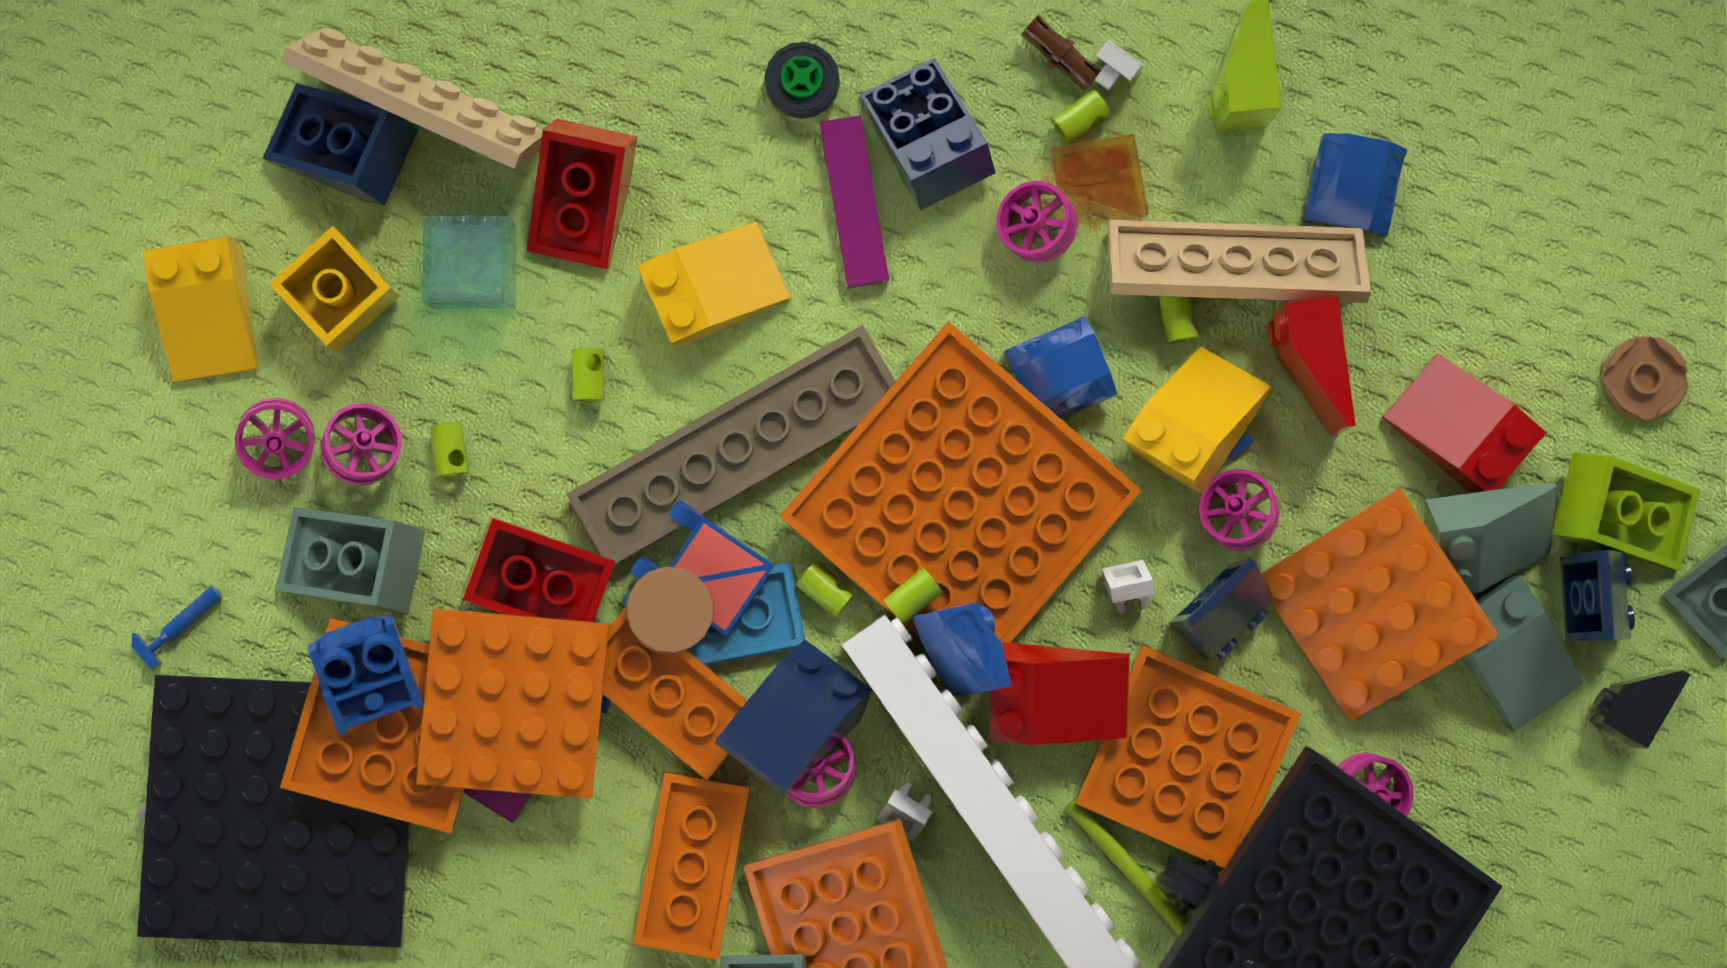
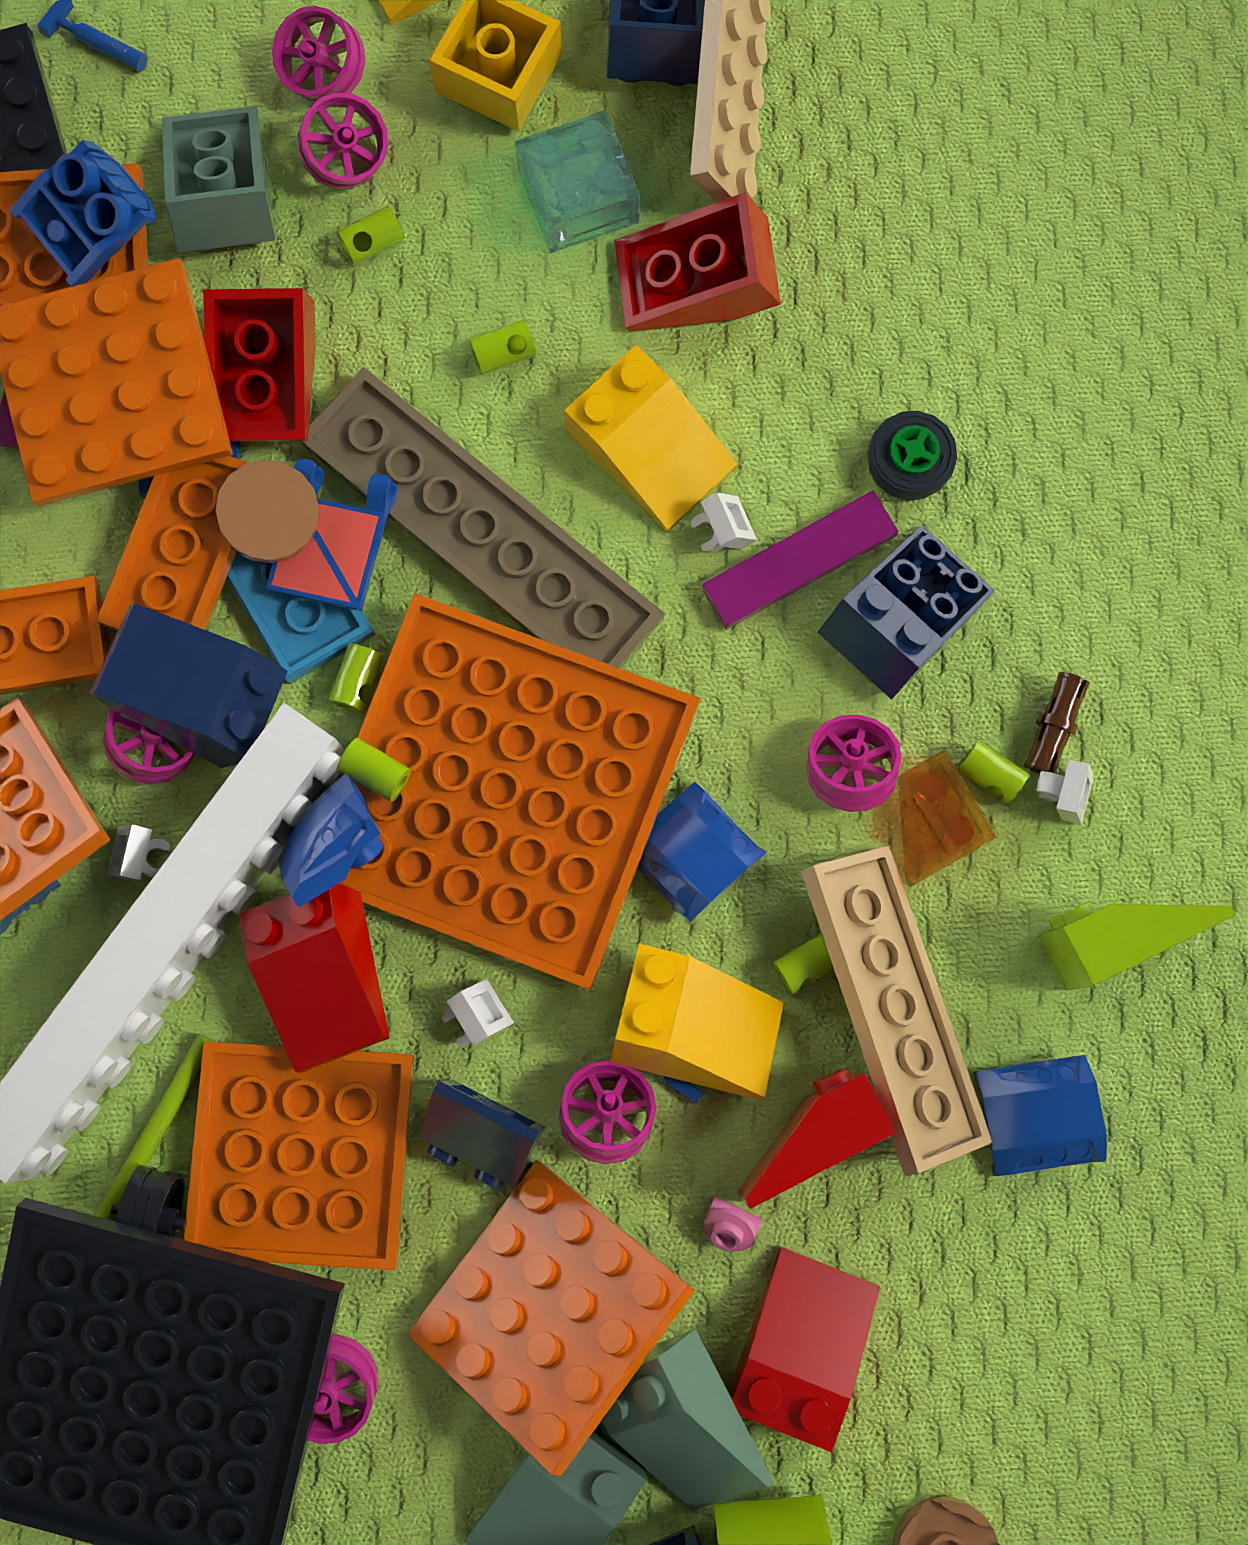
camera: 70 degrees right, 5 degrees down
none -> white tile [691,492,757,552]
none -> bright pink plate [703,1196,762,1252]

